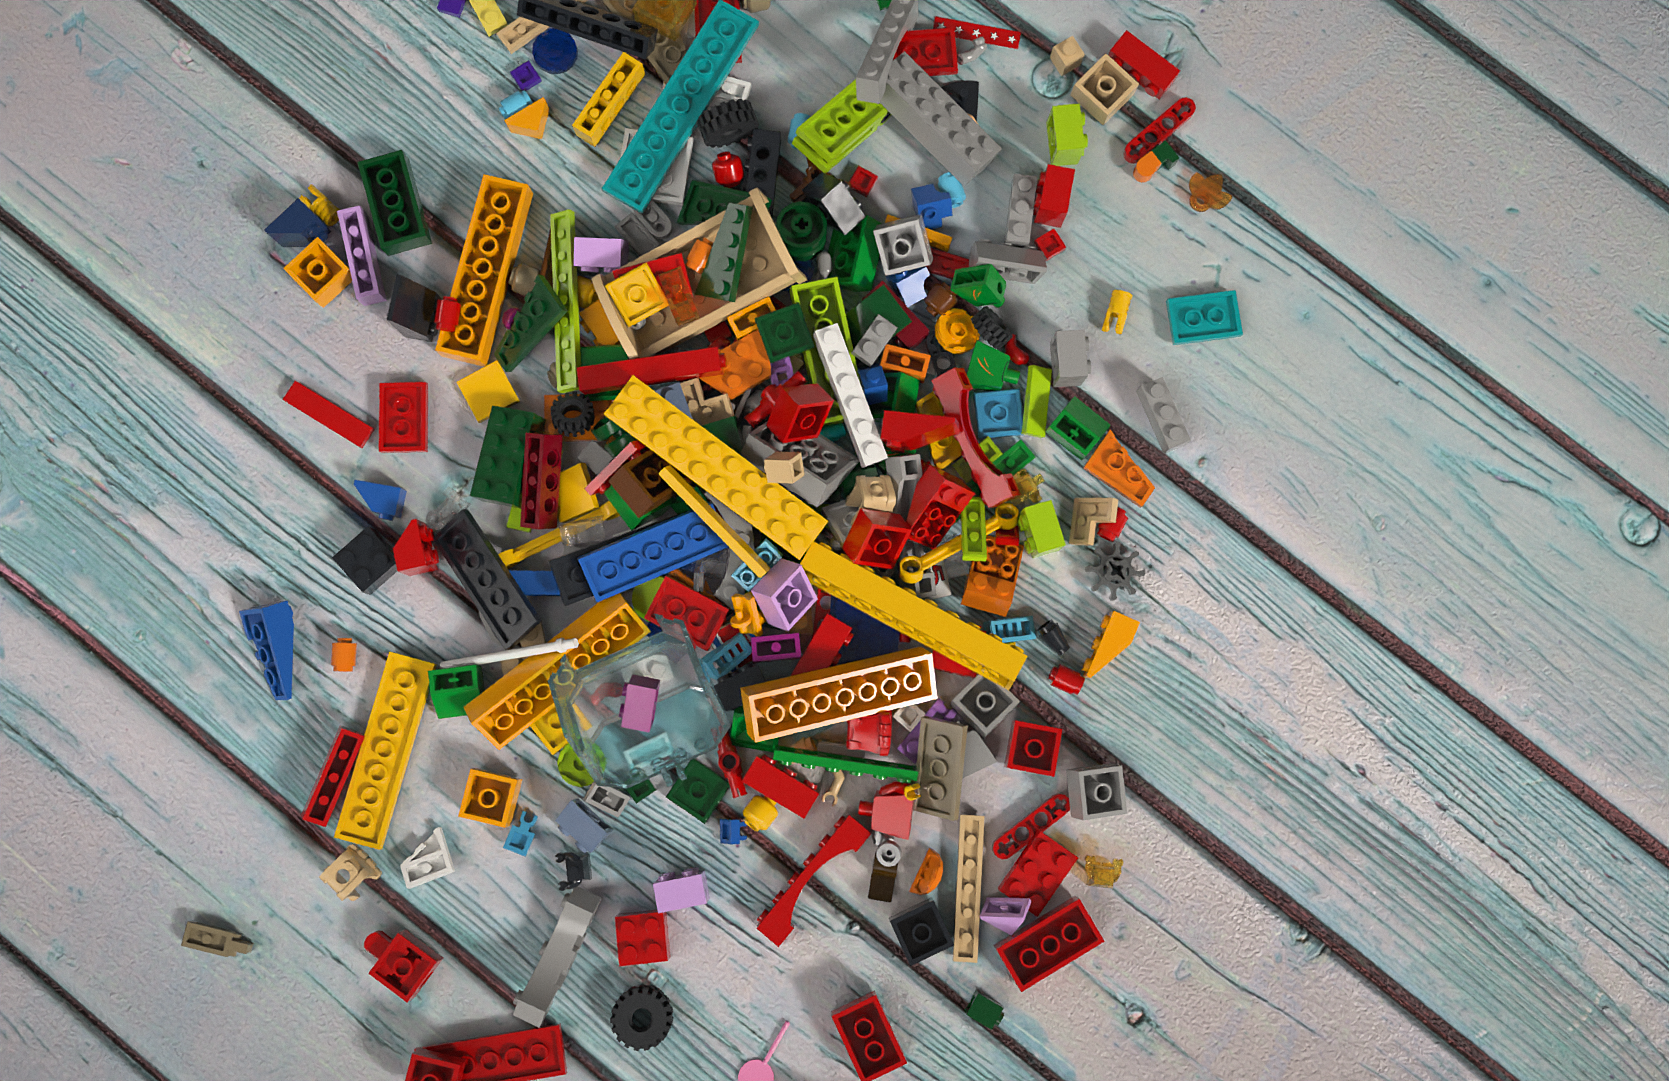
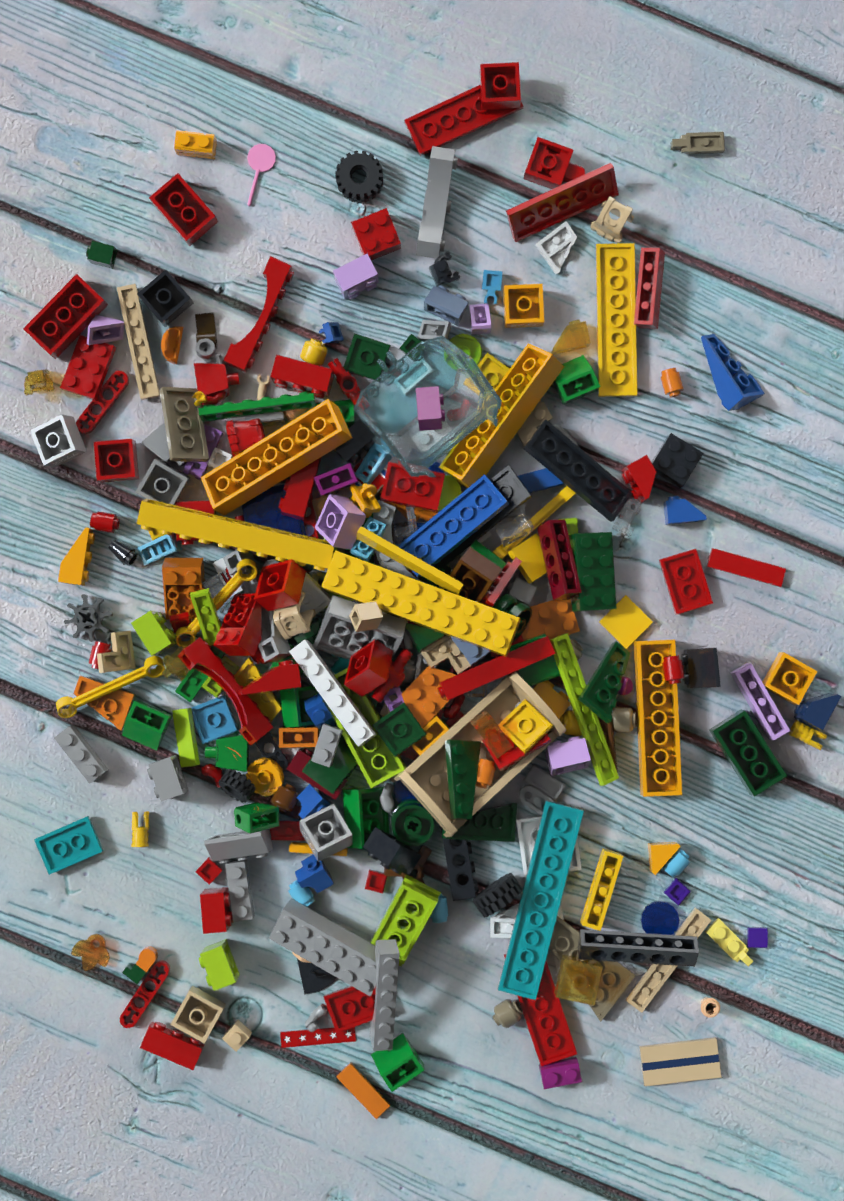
camera: 165 degrees right, 5 degrees up
white bar [440,638,579,669] -> none
black tyre [551,392,595,437] -> none
red head [712,151,744,188] -> none
none -> yellow piece [56,656,165,718]
none -> lavender slope [469,304,491,335]
none -> red plate [506,163,619,242]
none -> clear yellow slope [551,320,591,355]

